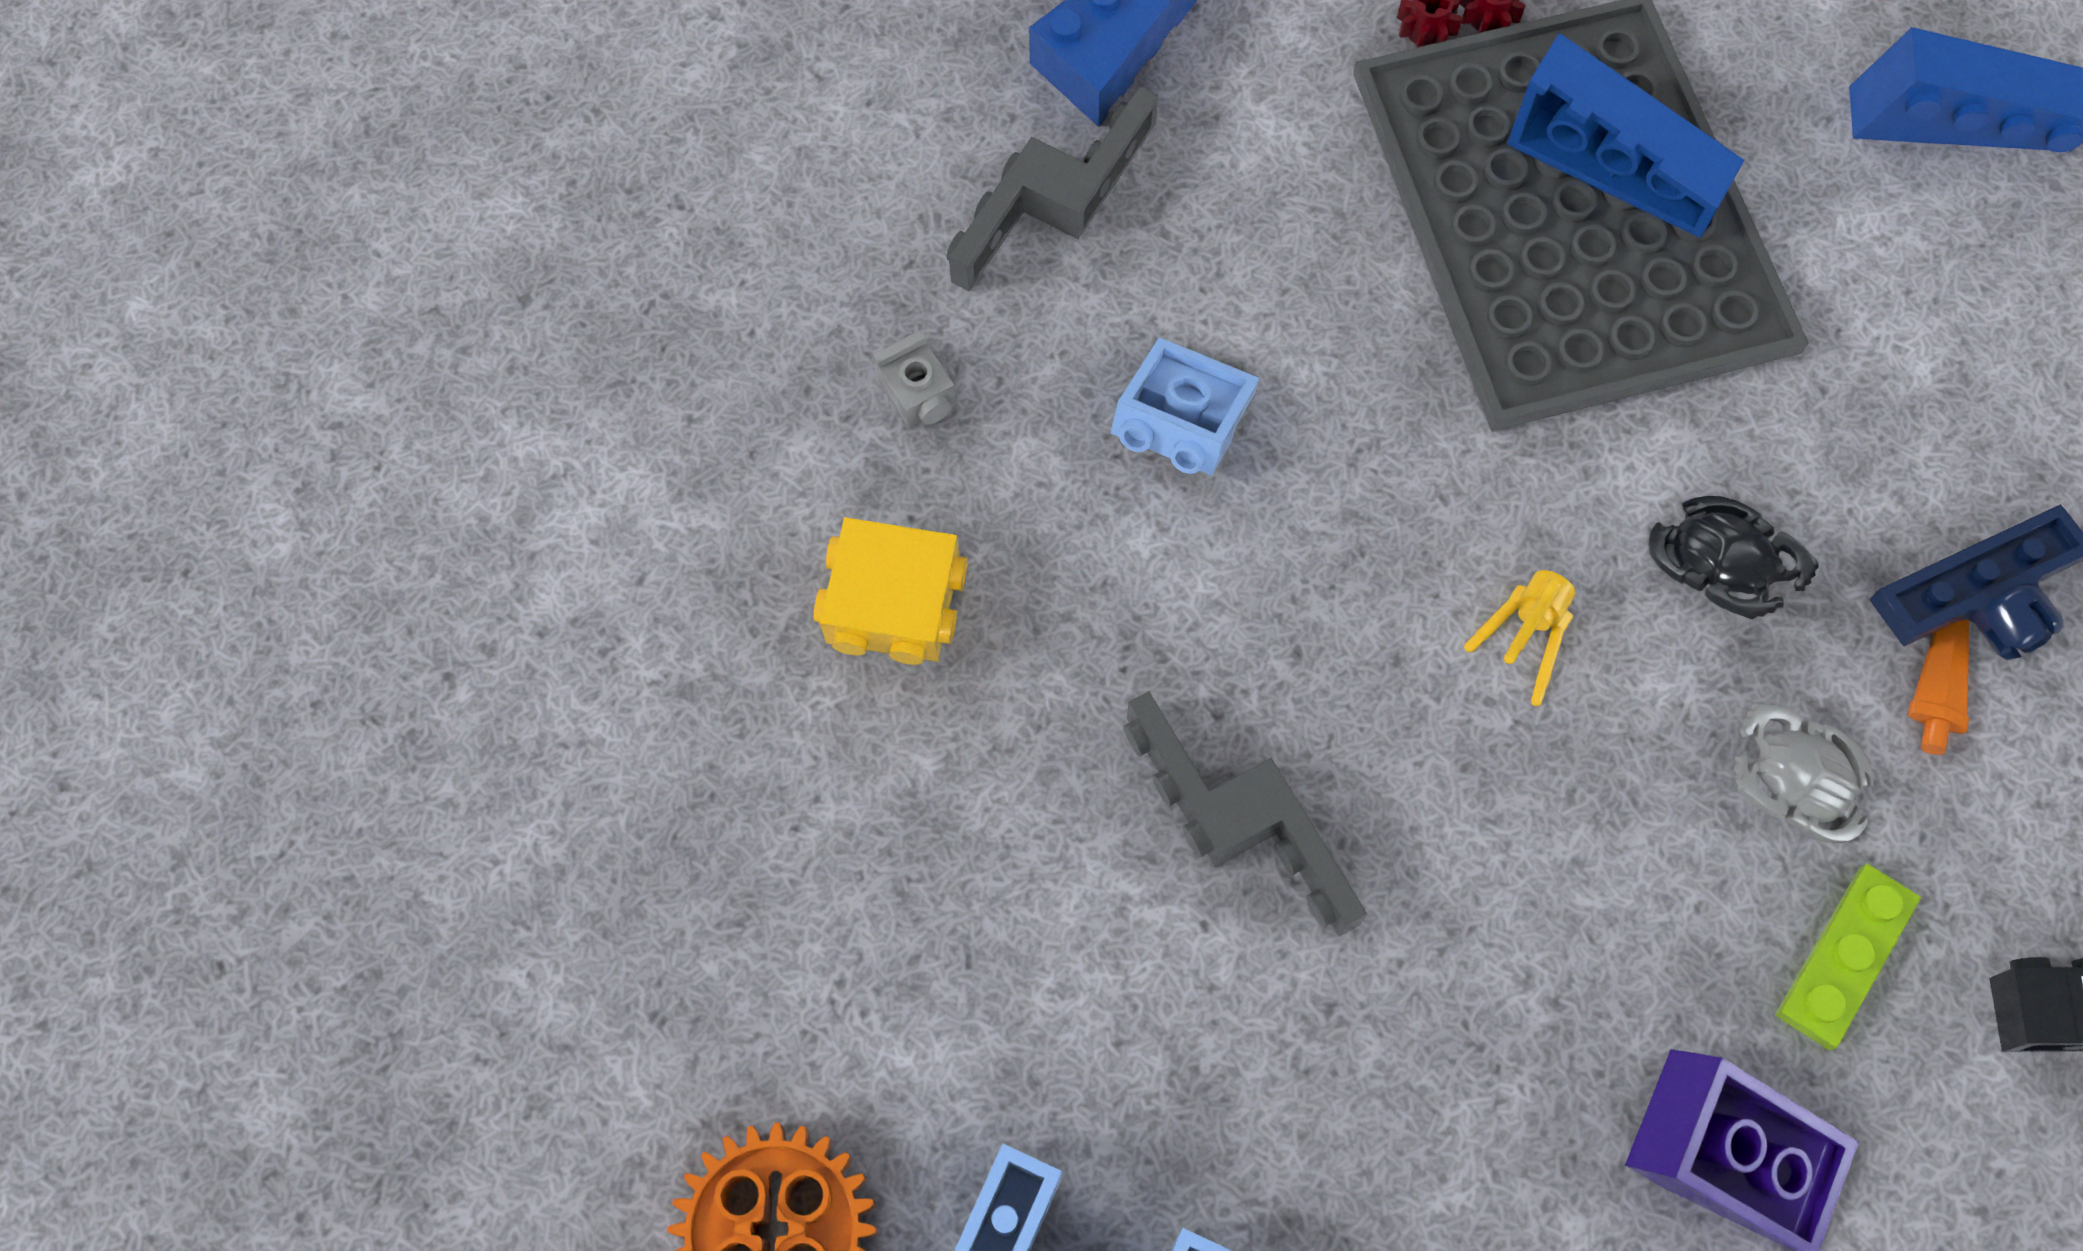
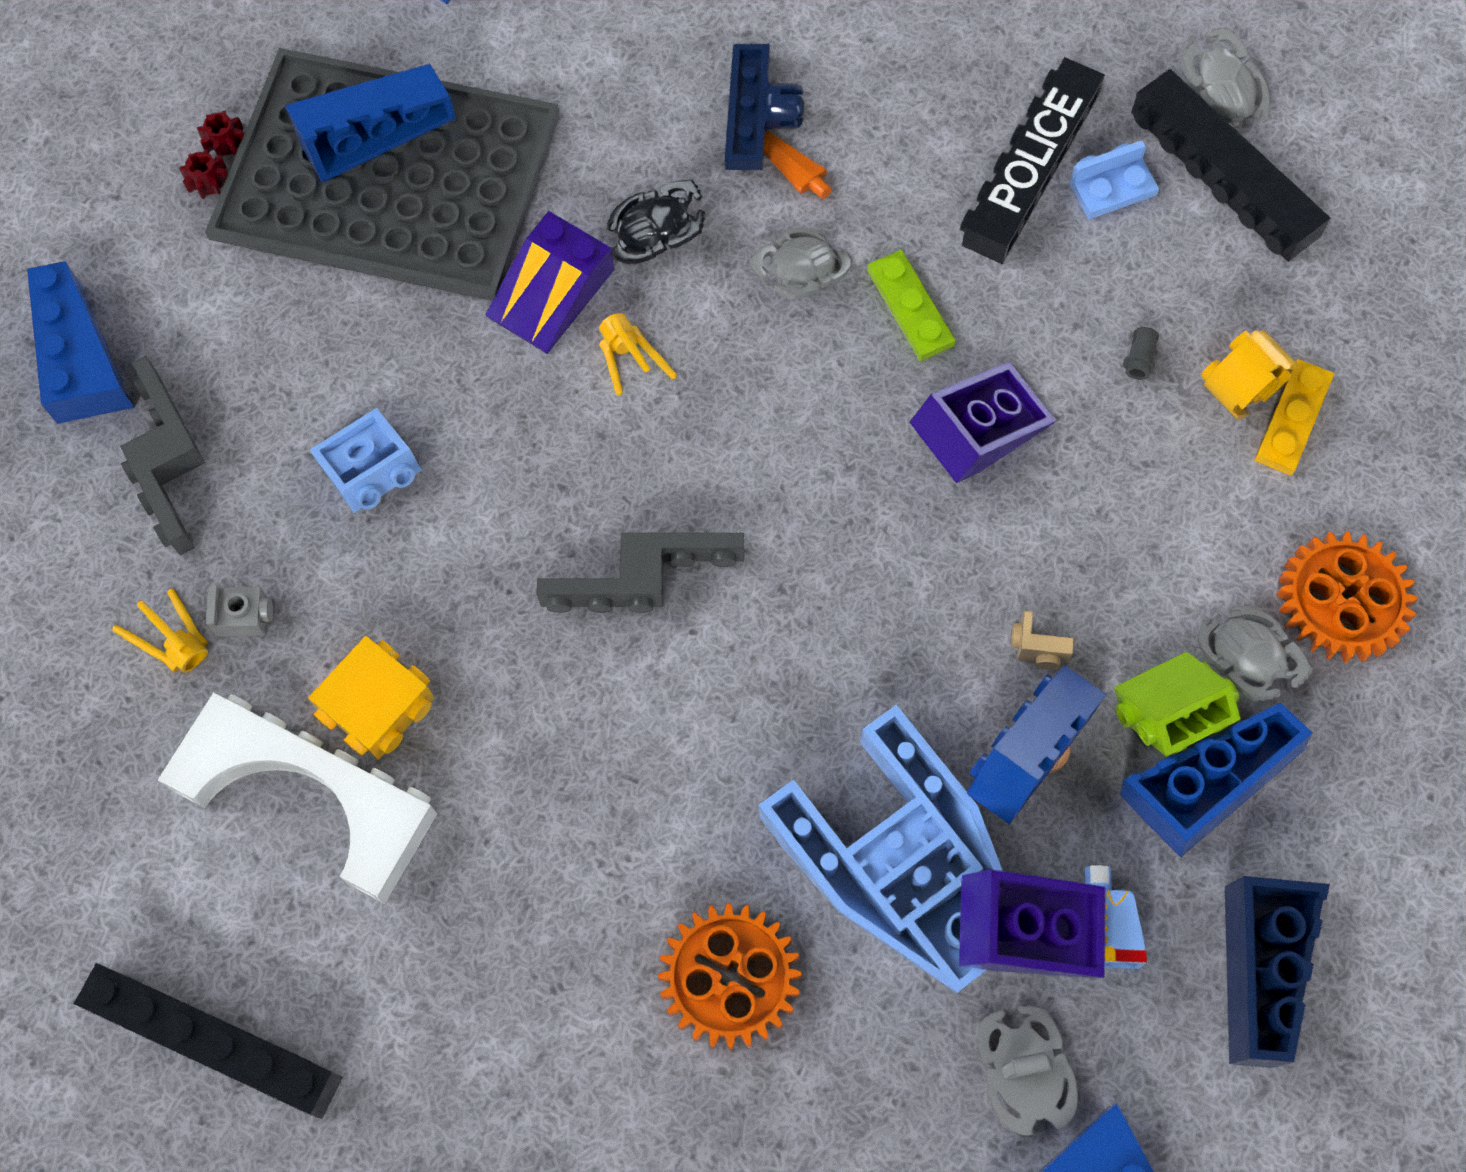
camera: 60 degrees left, 0 degrees up
none -> black brick [73,963,343,1119]
none -> yellow plant [112,589,208,673]
none -> white arch [158,692,437,904]
none -> dark purple slope [485,211,614,354]

